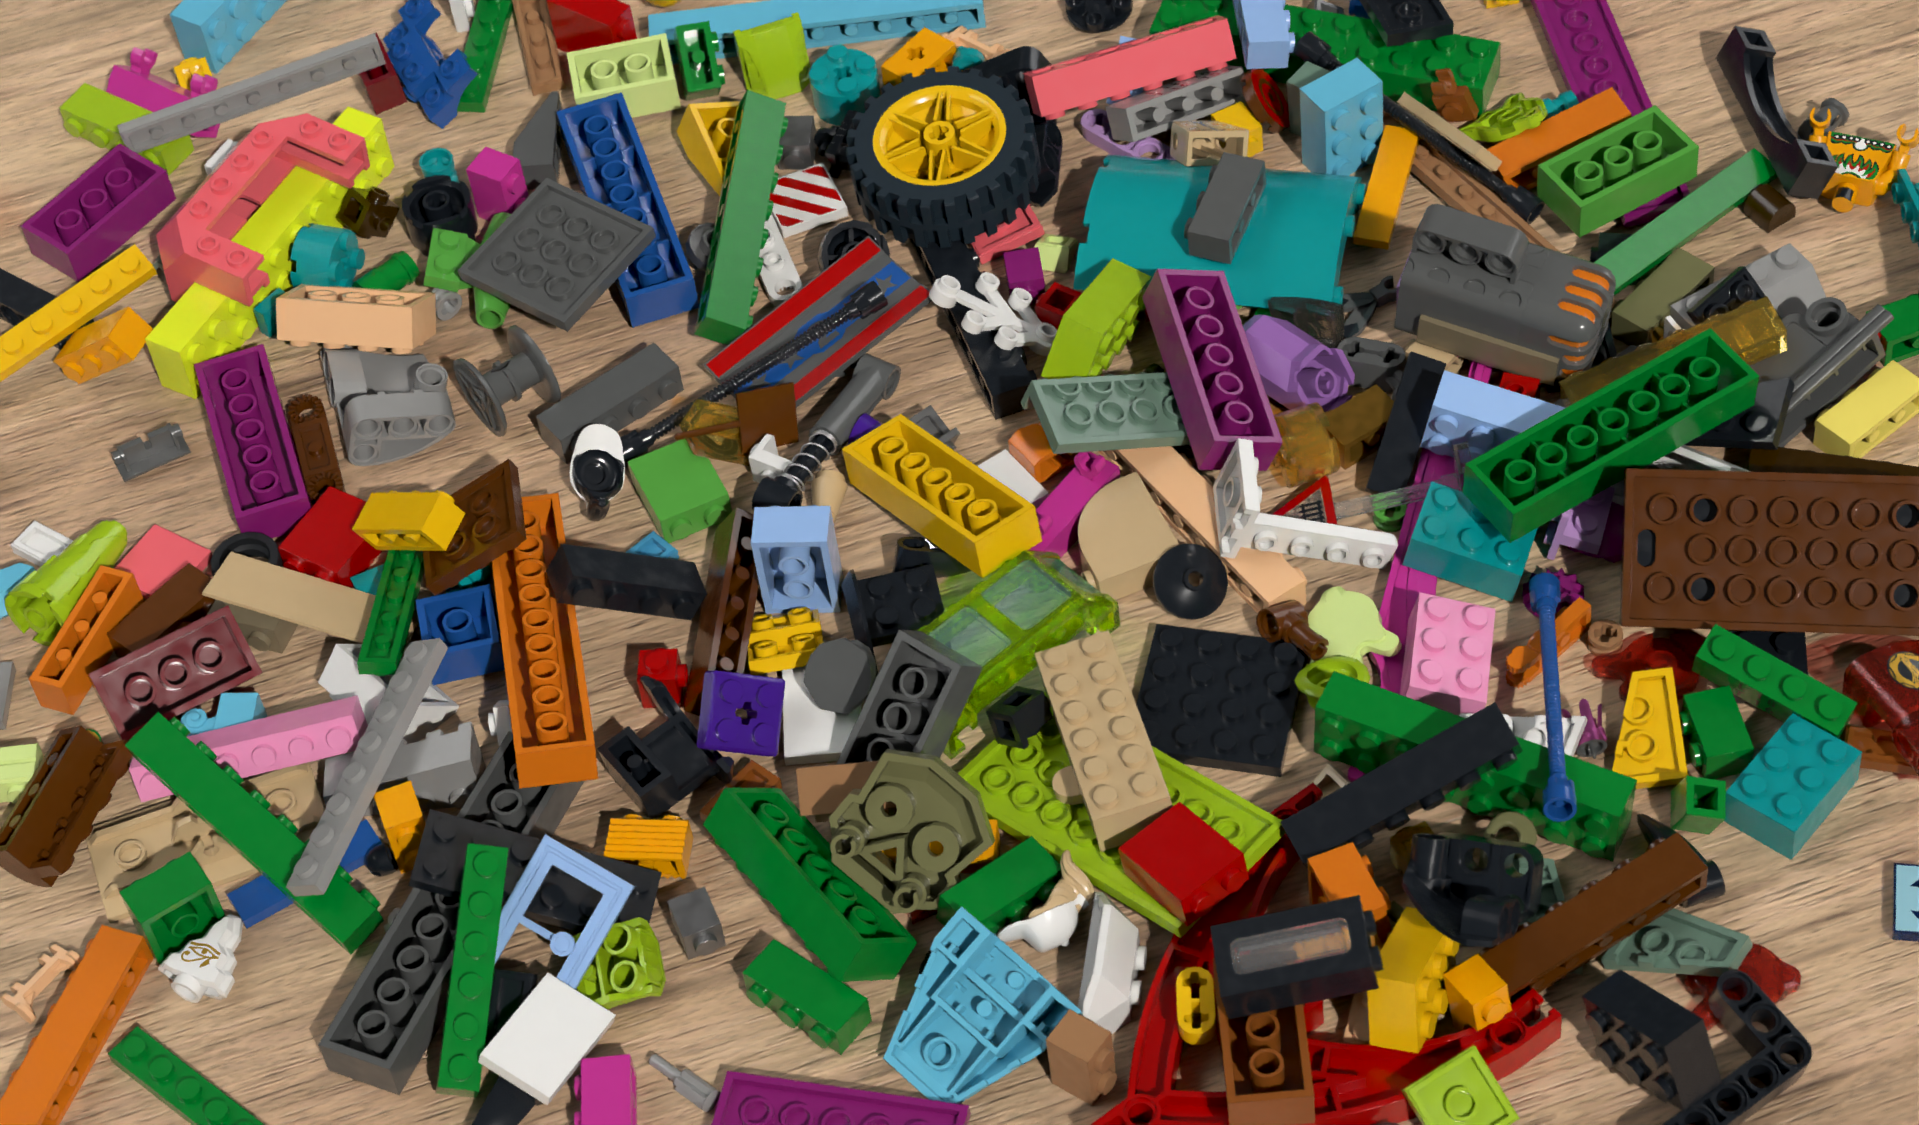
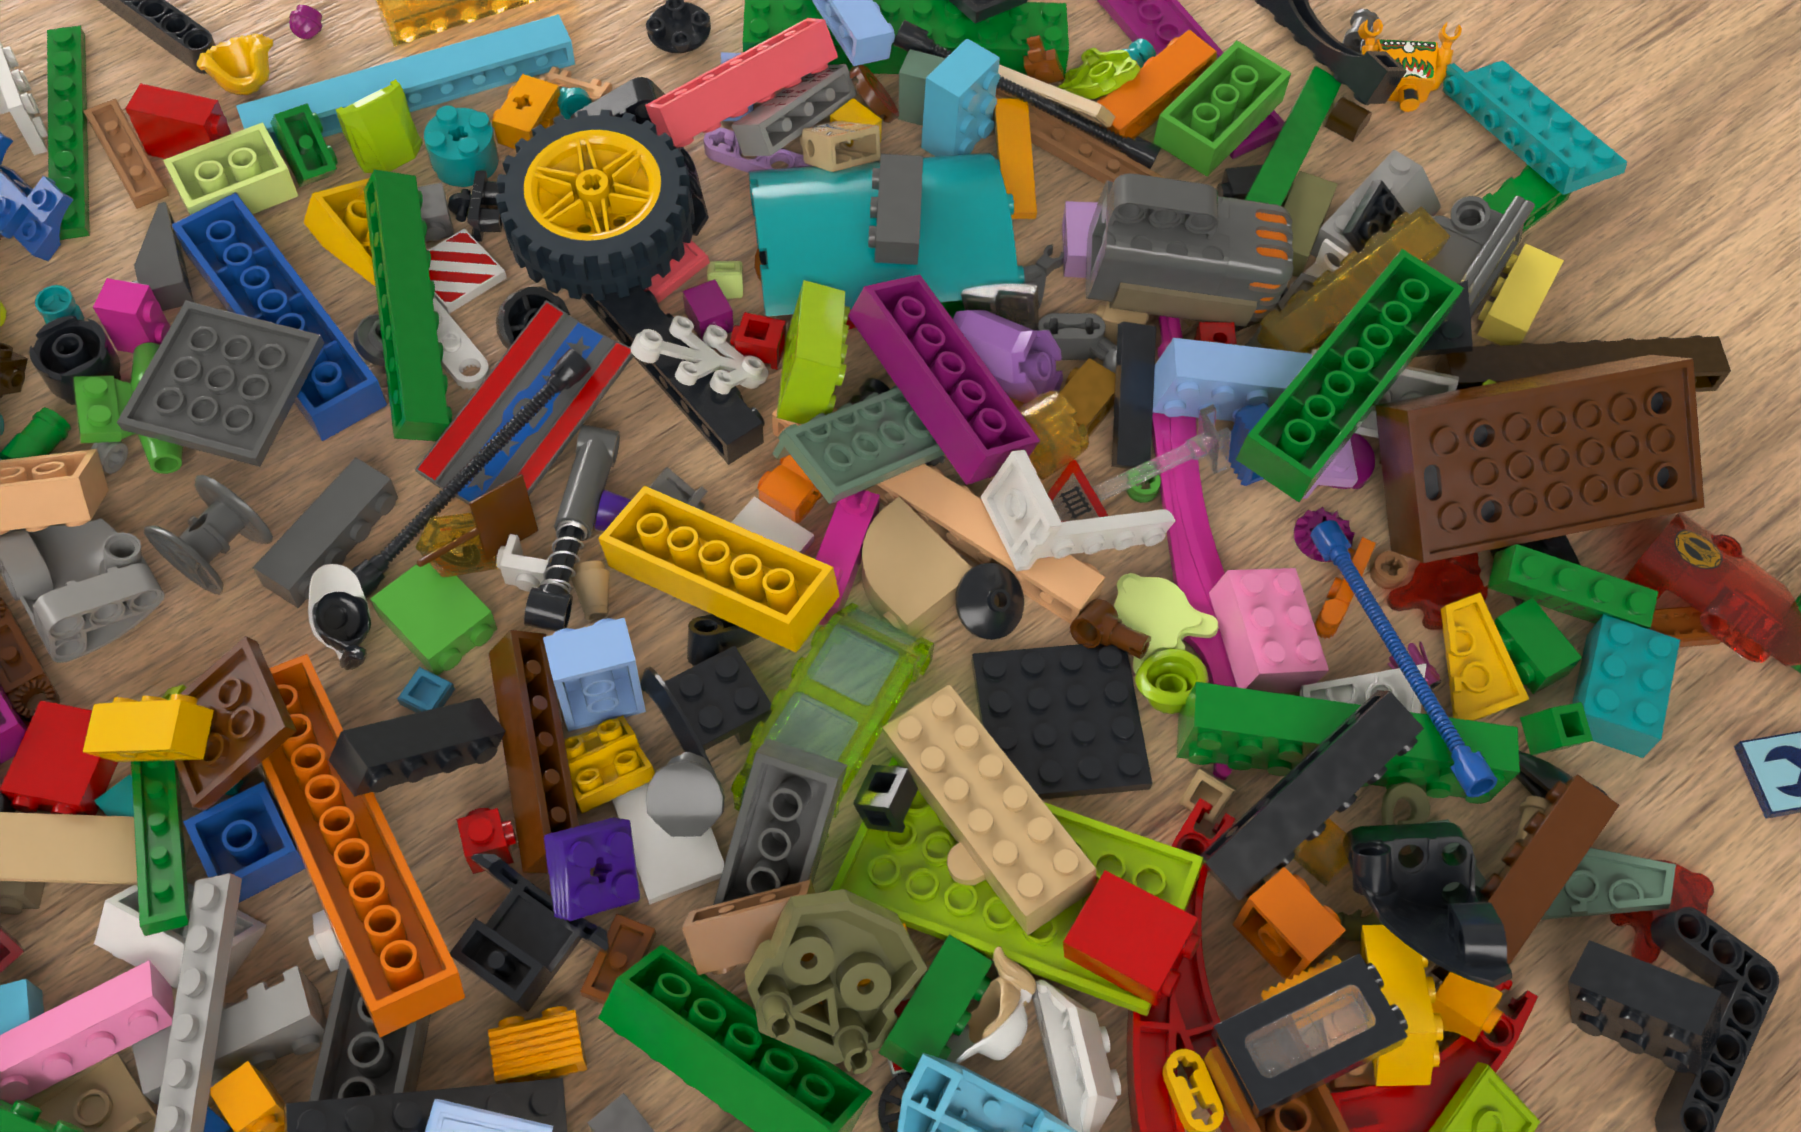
camera: 30 degrees left, 10 degrees up
teal brick [1402,481,1538,602] -> none

